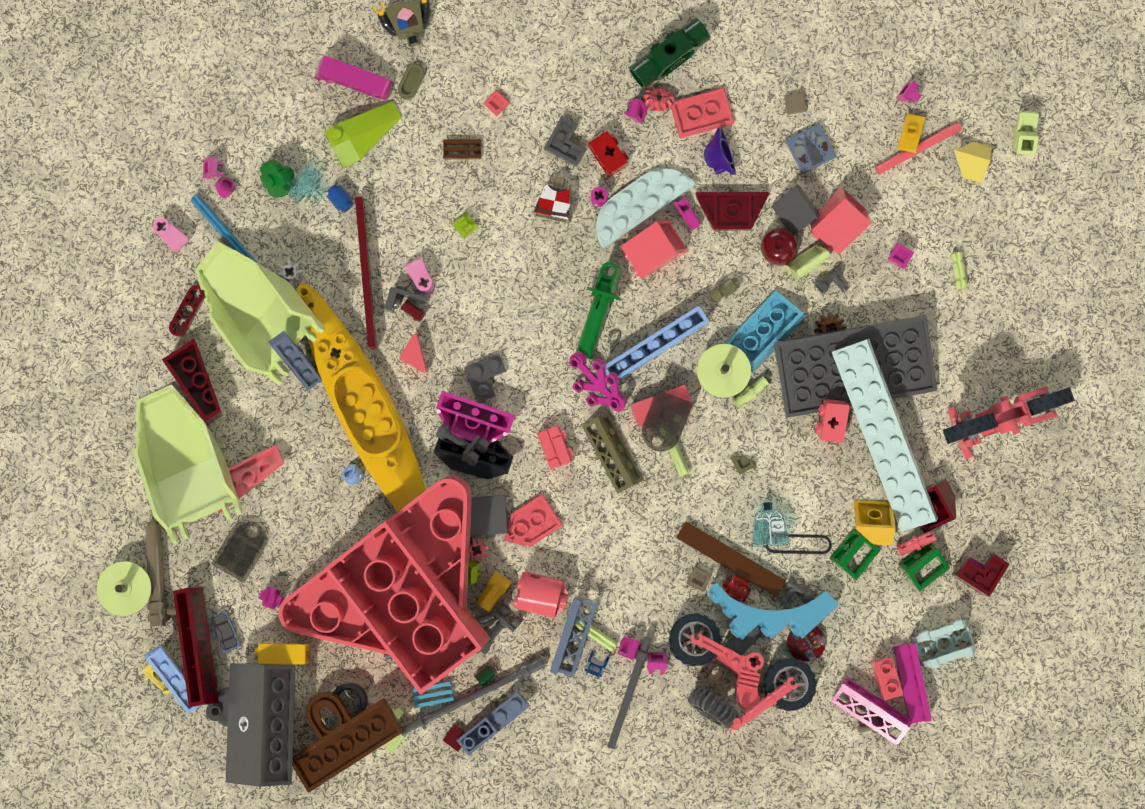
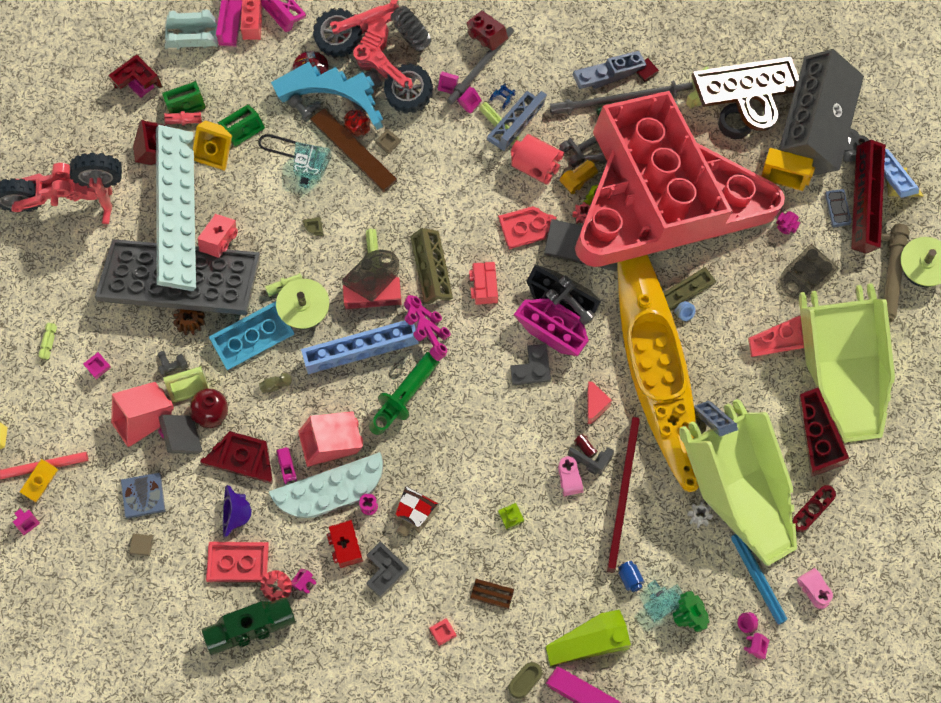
camera: 165 degrees left, 15 degrees down
none -> dark red brick [466,10,509,51]
none -> olive tile [663,267,716,311]

